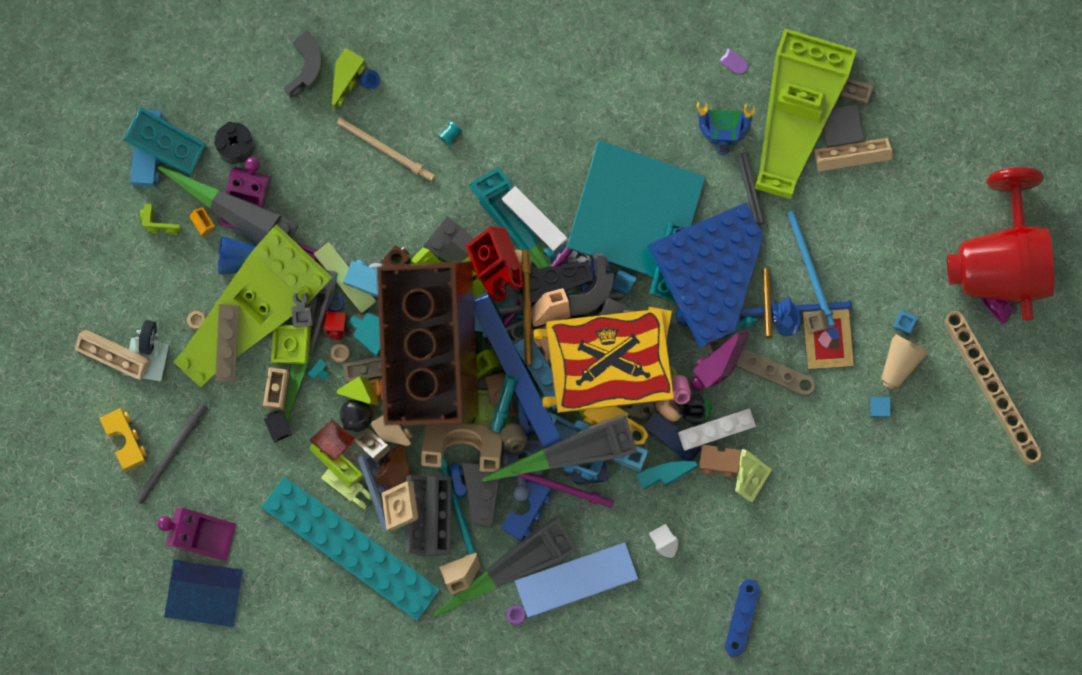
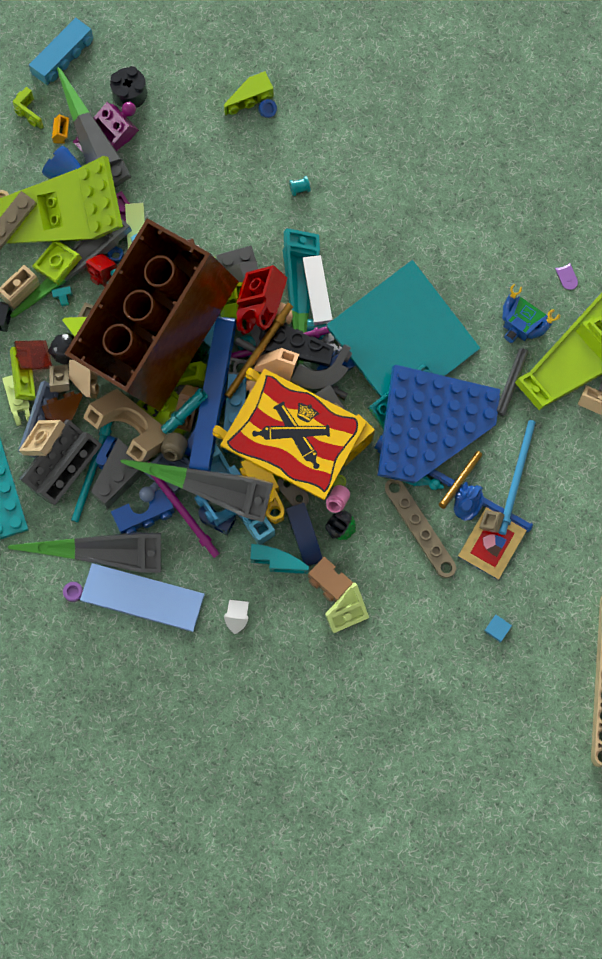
camera: 30 degrees right, 5 degrees down
teal tile [122,107,206,177] -> none
dark grey arch [284,30,322,98] -> none
dark grey plate [292,293,314,327] -> none
tan tile [331,344,350,363] -> none
tan bar [337,117,435,182] -> none
tan slope [440,553,481,595] -> none
dark azure tile [612,270,637,296] -> none
light nougat hair [656,400,682,422] -> none
white plate [678,408,756,451] -> none
magenta slope [690,332,749,391] -> none
blue plate [725,580,759,656] -> none
tan cone [881,334,928,389] -> none
dark azure tile [893,310,918,336] -> none

